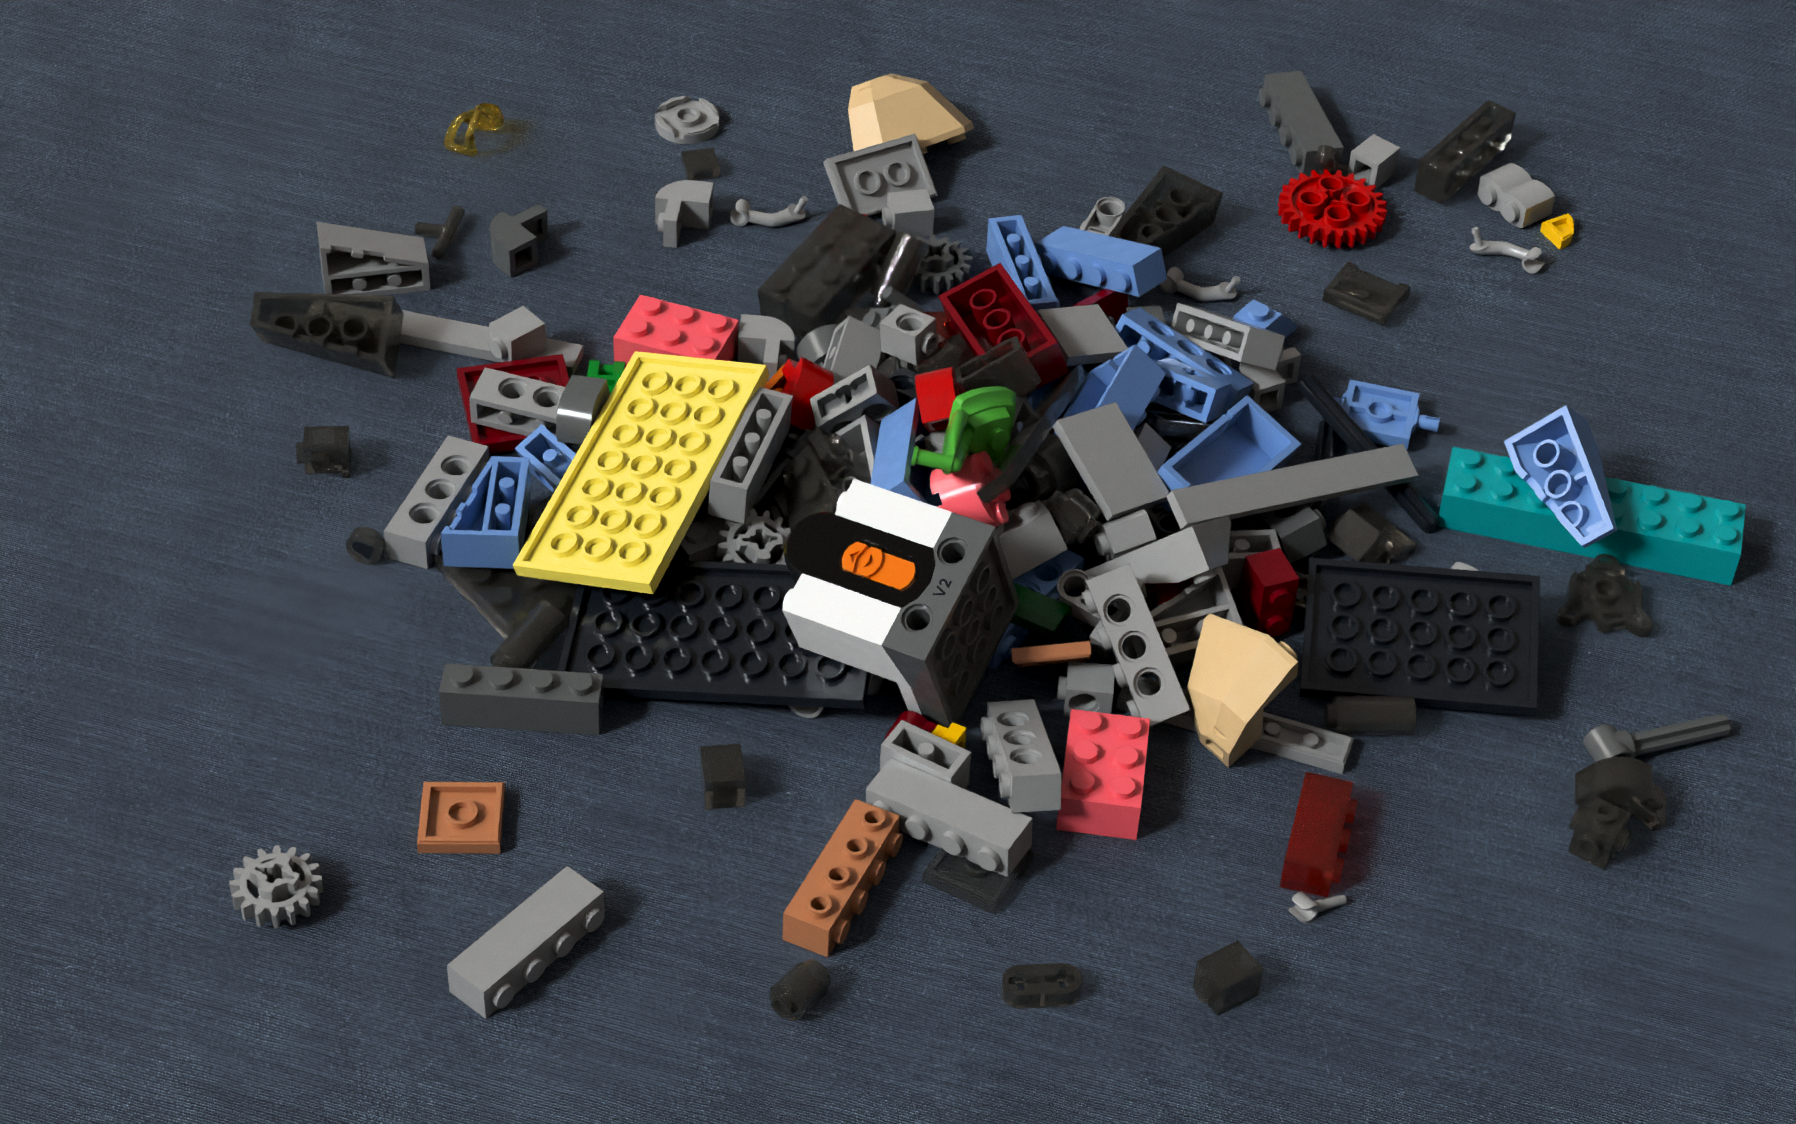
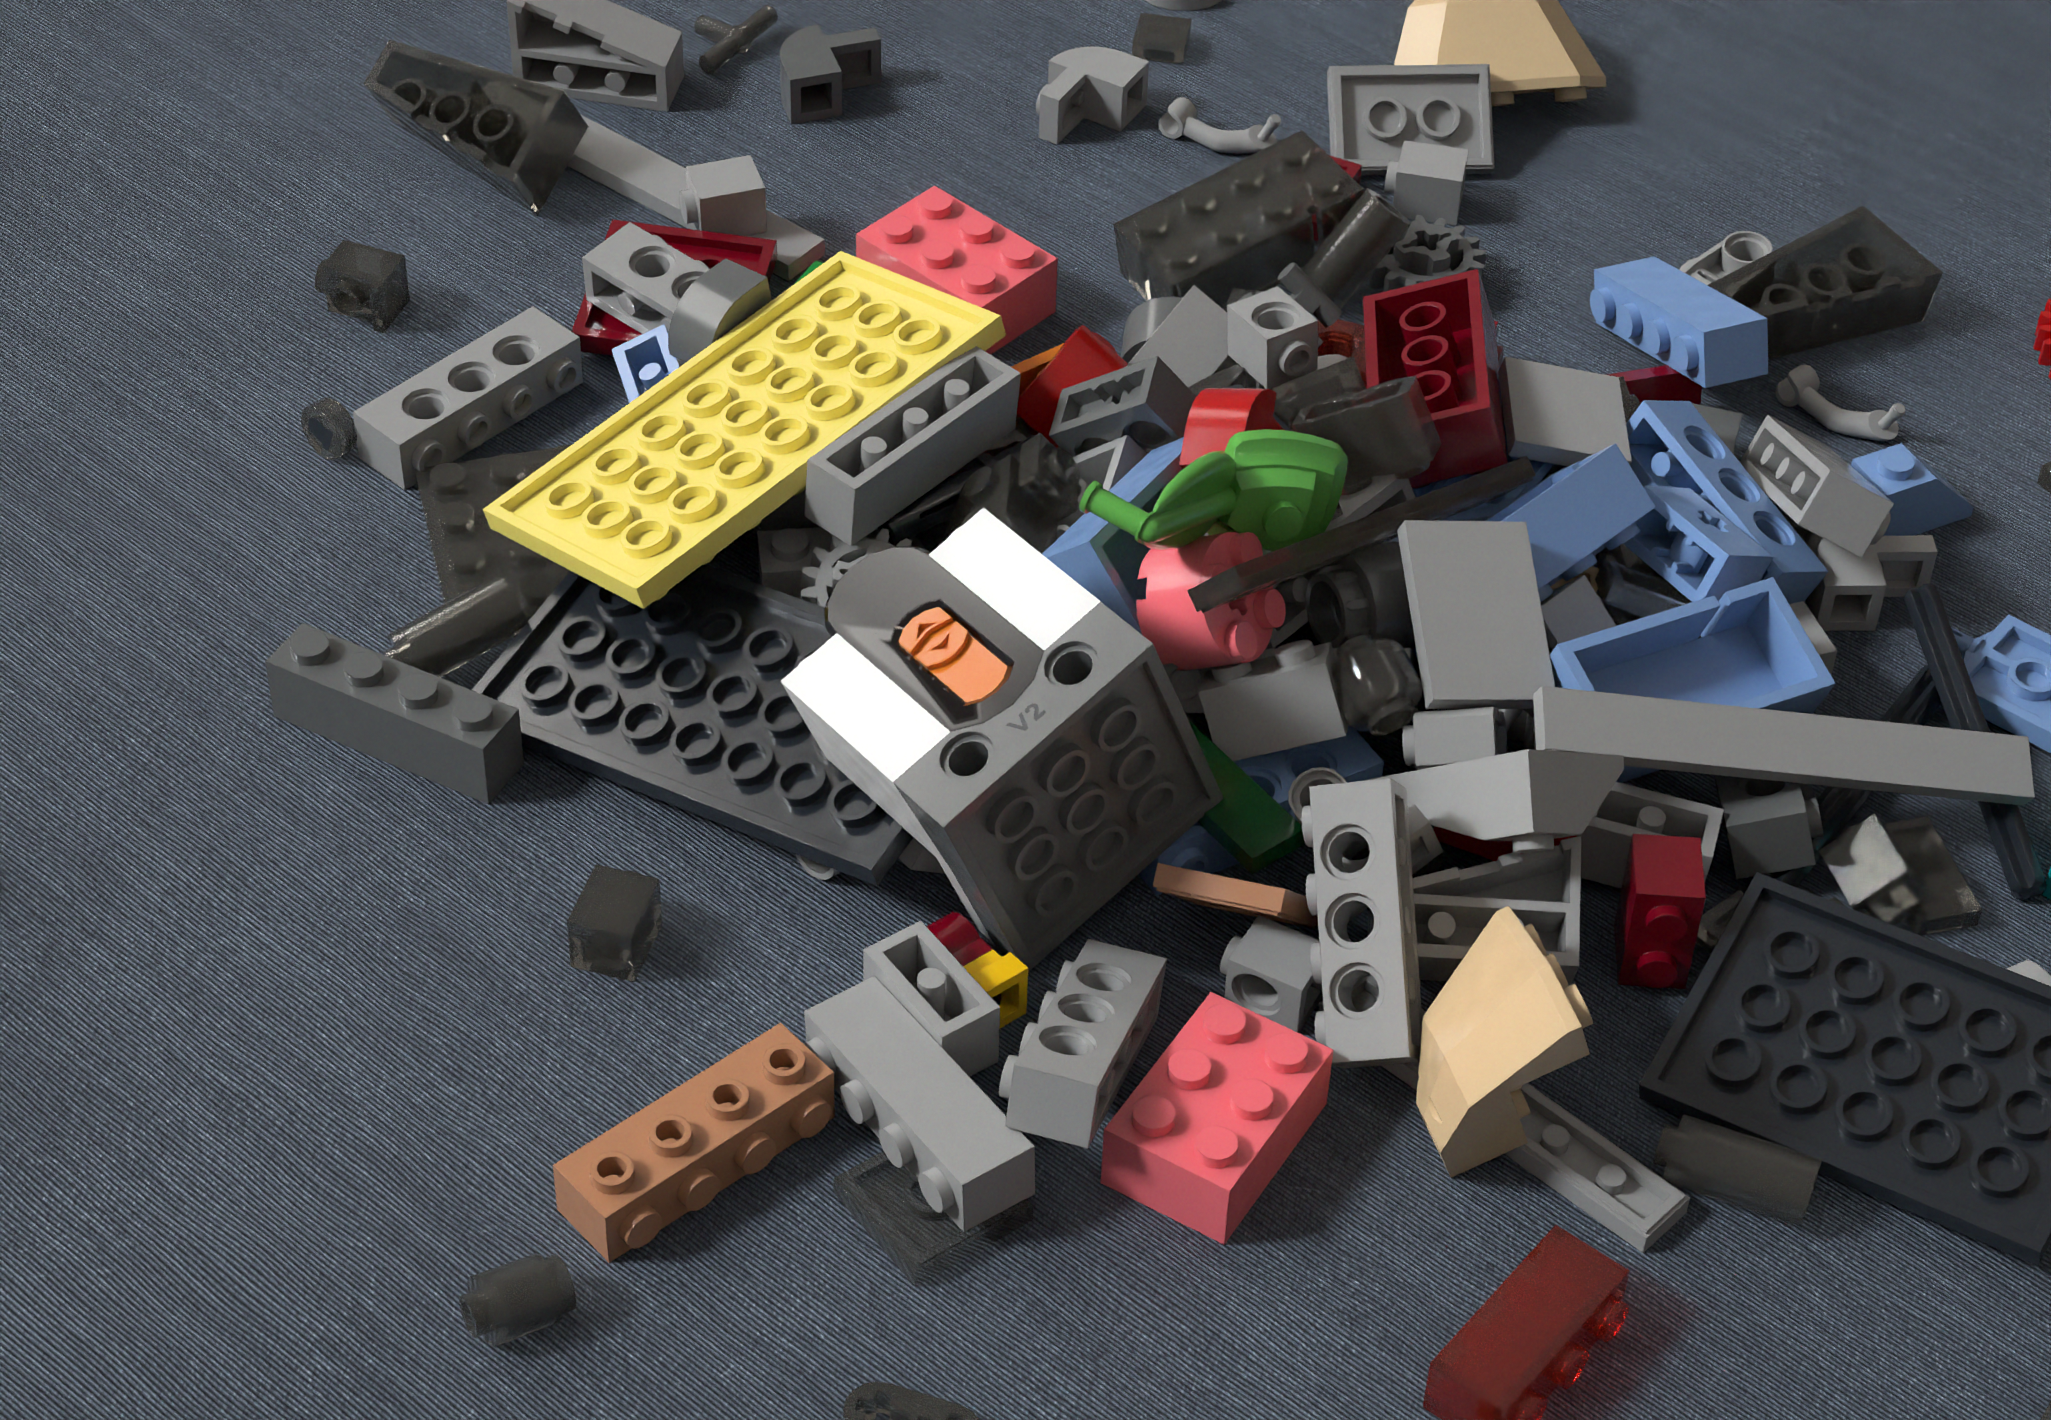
camera: 25 degrees right, 0 degrees up
nougat tile [417,782,506,854] -> none
medium blue wedge [441,456,531,569] -> none
light grey brick [447,866,605,1019] -> none
light grey brick [738,314,795,383] -> none
medium blue brick [986,215,1060,312] -> none

